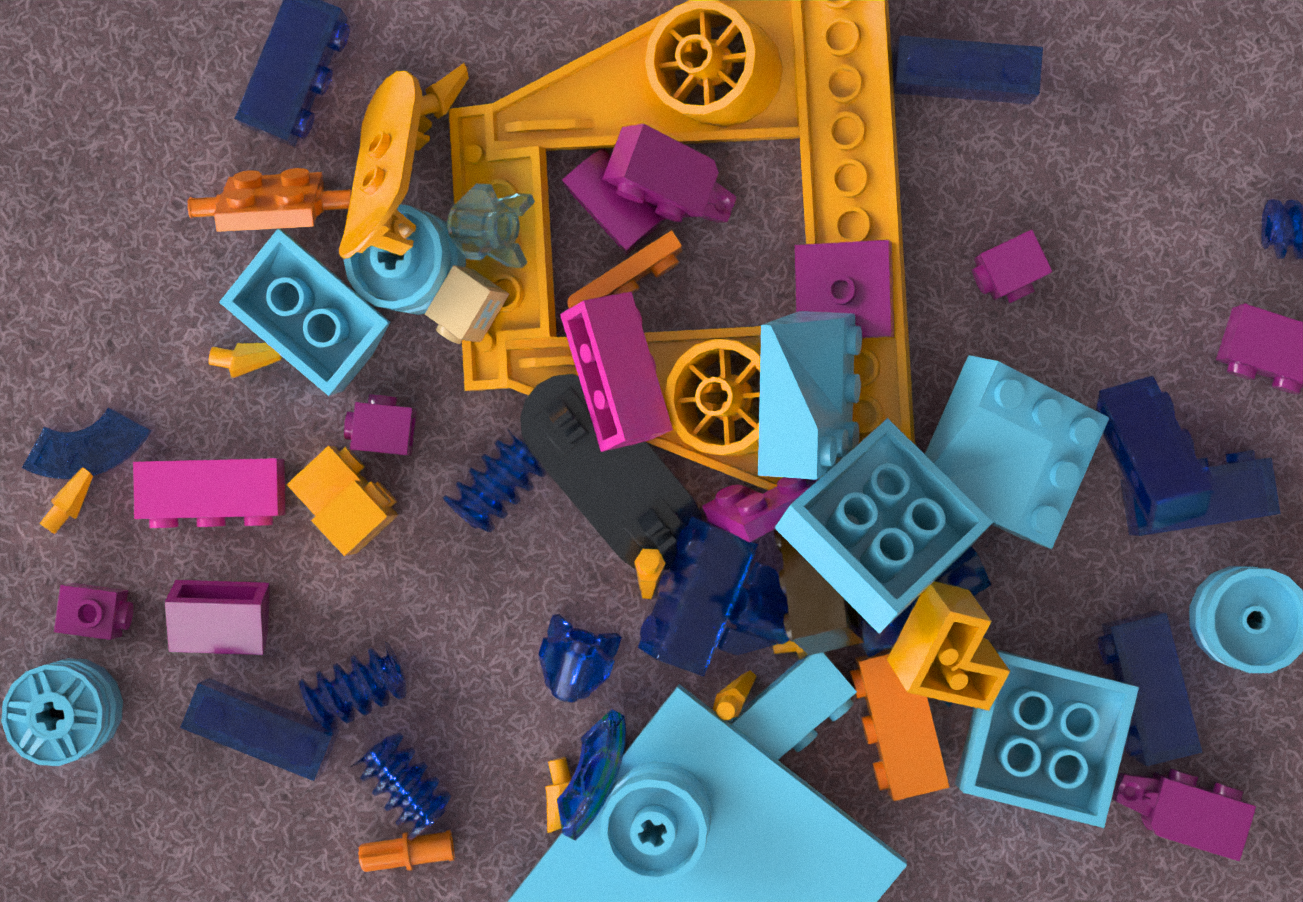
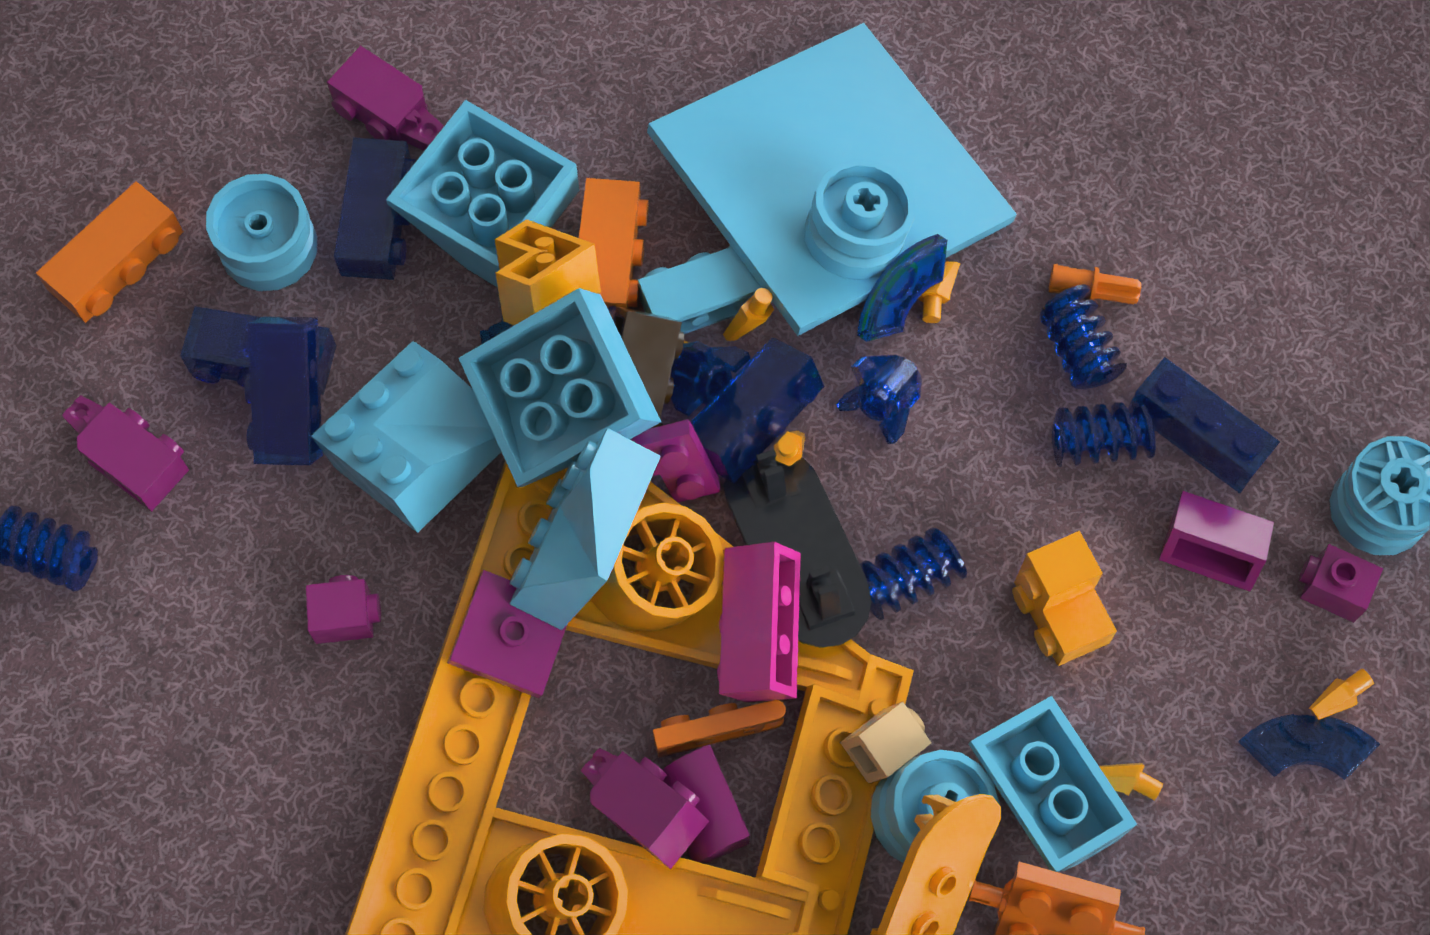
camera: 160 degrees left, 20 degrees down
dark pink brick [133,458,286,528] -> none
magenta brick [344,394,417,456] -> none
clear light blue brick [447,183,535,268] -> none
clear blue brick [892,36,1043,104] -> none

